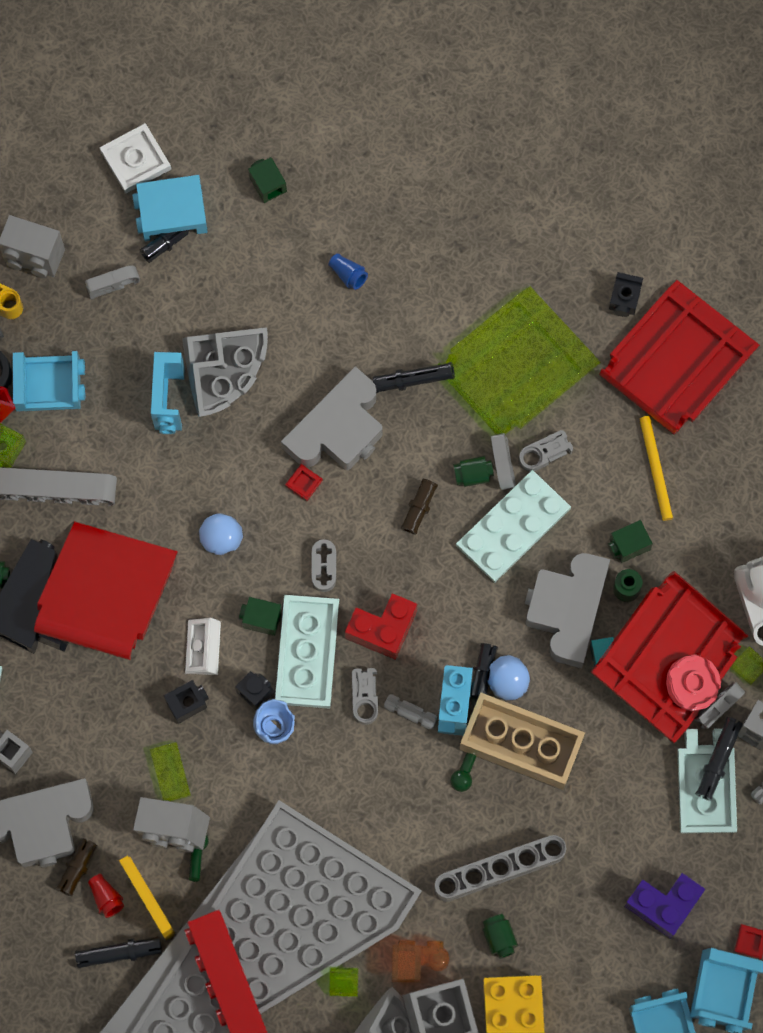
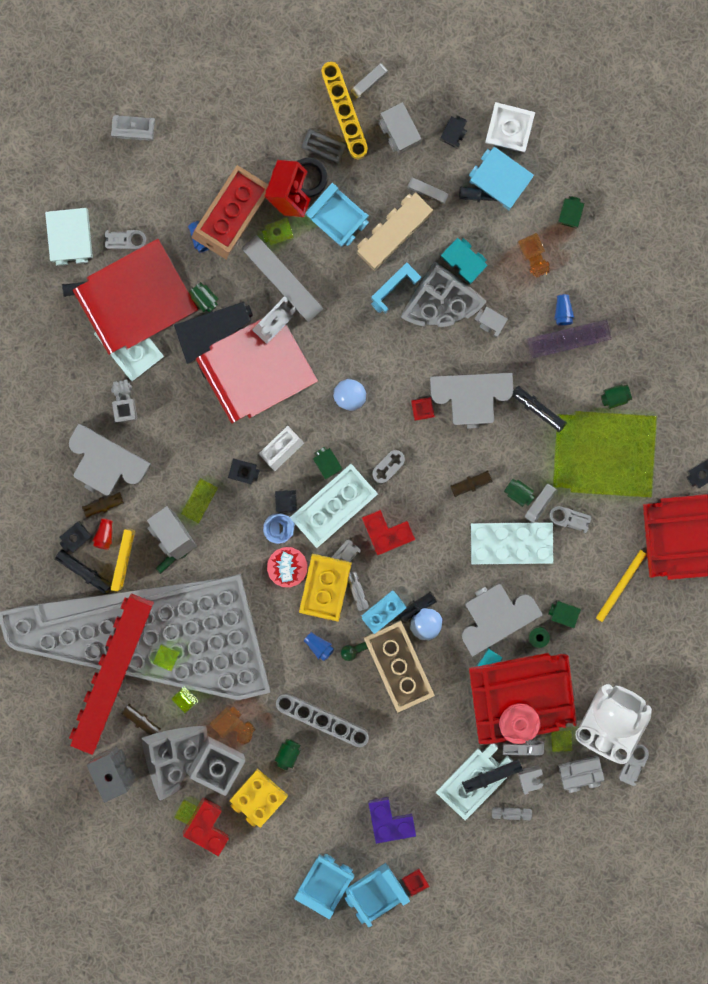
camera: 40 degrees right, 15 degrees up
none -> black brick [59,521,92,553]
none -> clear neon green tile [153,644,180,671]
none -> light grey hinge [252,296,296,344]
none -> tile [267,547,308,587]
none -> yellow tile [299,554,352,622]
none -> blue cone [304,632,334,661]
none -> tan brick [357,193,433,271]
none -> black brick [440,115,467,149]
none -> teal brick [440,237,488,284]
none -> light grey brick [475,307,508,337]
none -> clear orange brick [517,233,550,278]
none -> clear purple brick [526,319,612,360]
none -> dark green brick [600,384,632,409]

